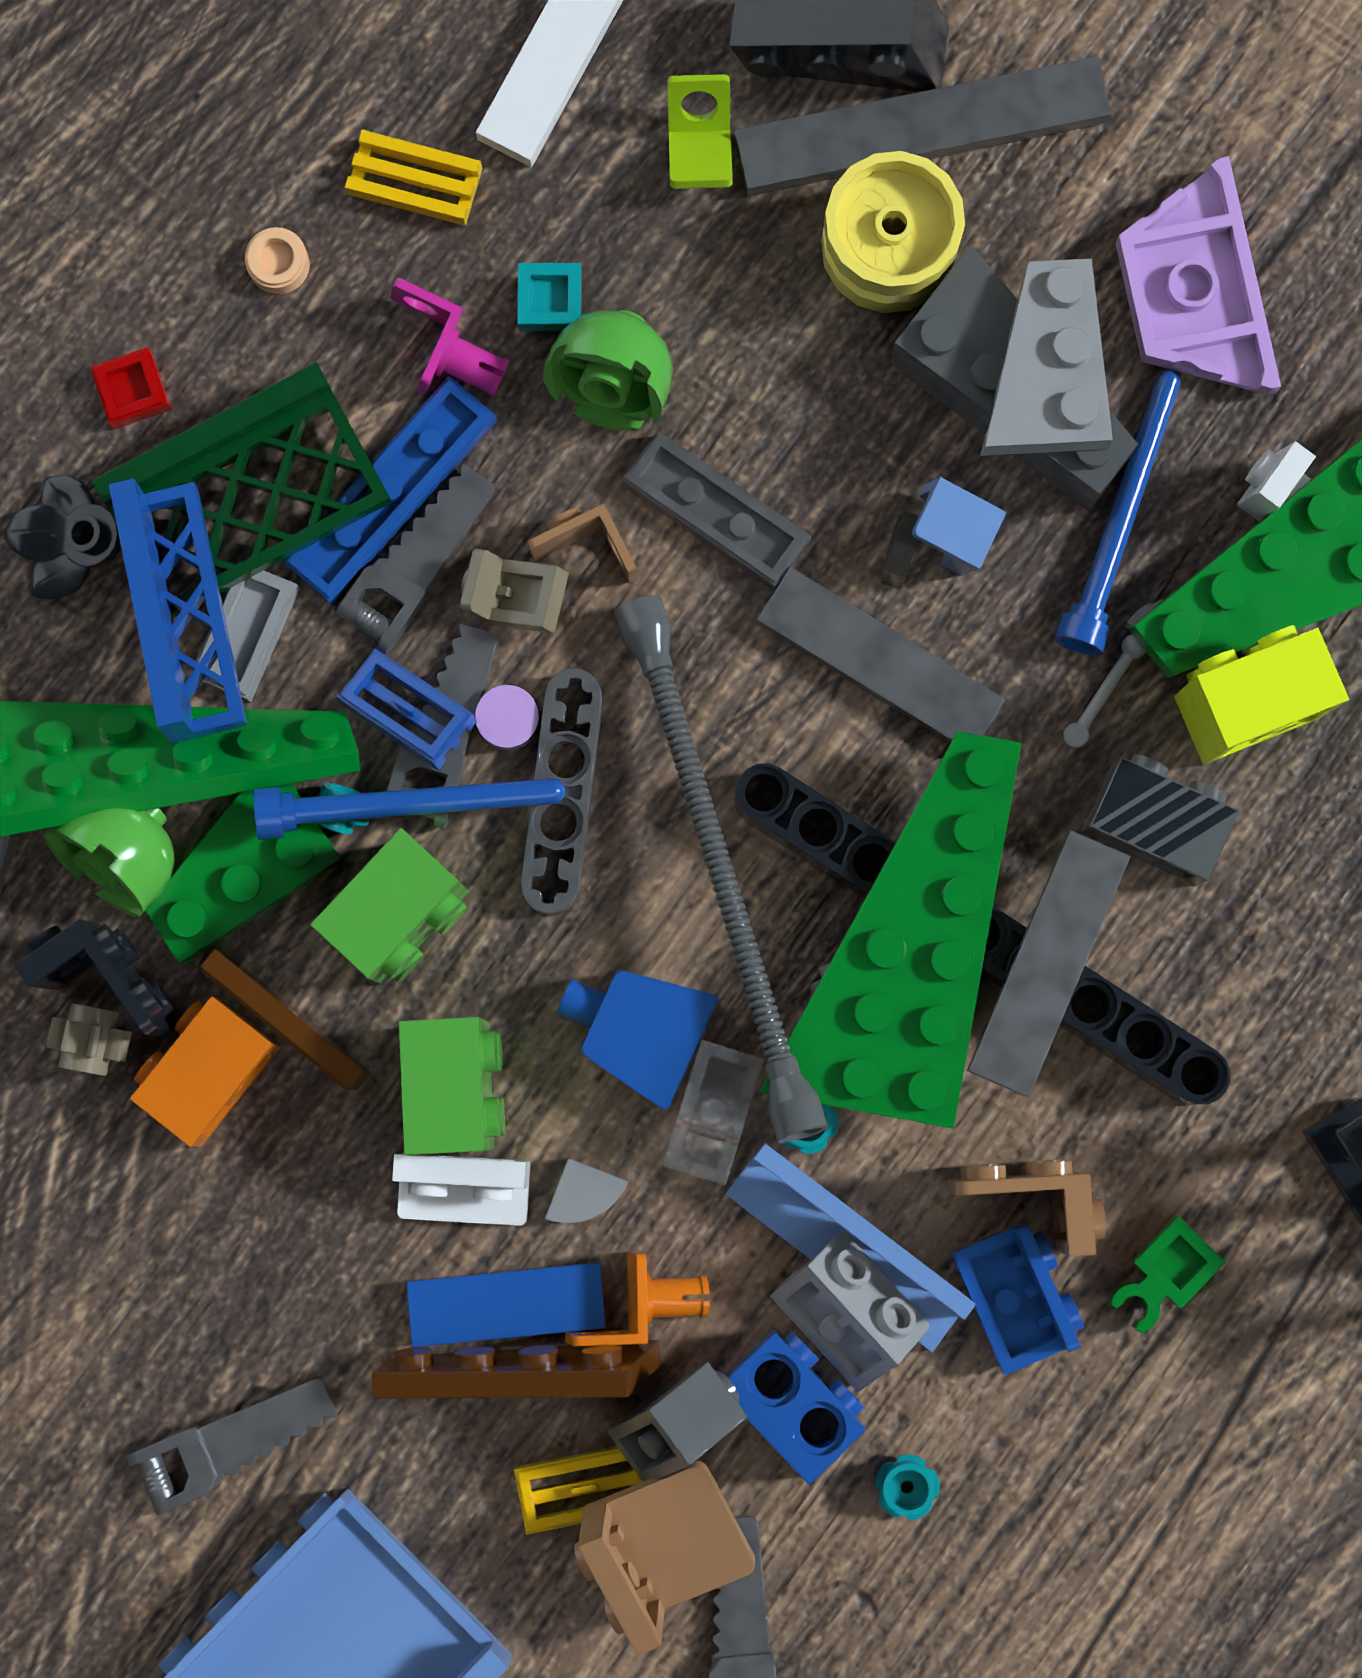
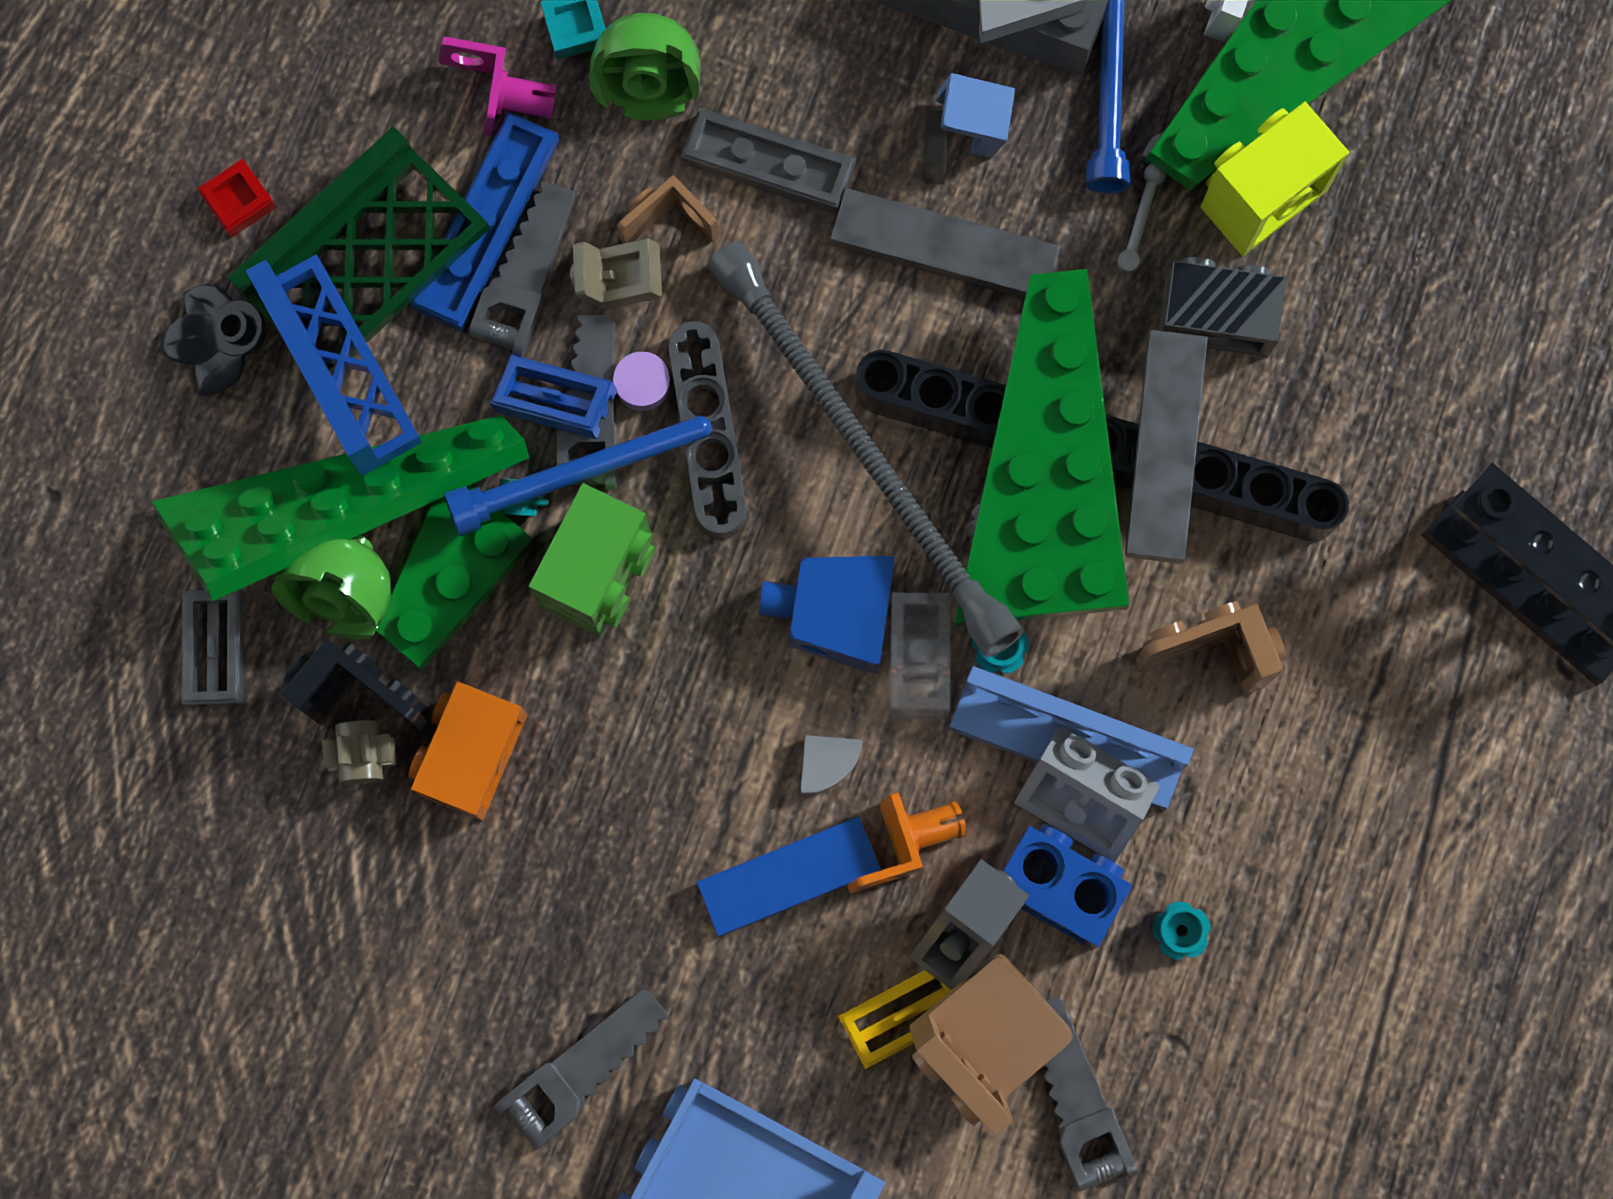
camera: 20 degrees left, 5 degrees down
light grey tile [189,561,300,702] -> none
reddish brown tile [200,949,372,1090] -> none
light nougat tile [245,227,310,294] -> none
reddish brown wing [372,1340,661,1399] -> none
white bracket [392,1153,531,1226] -> none
bright green brick [399,1017,505,1155] -> none
blue bracket [950,1223,1084,1376] -> none
green plate [1107,1215,1226,1333] -> none

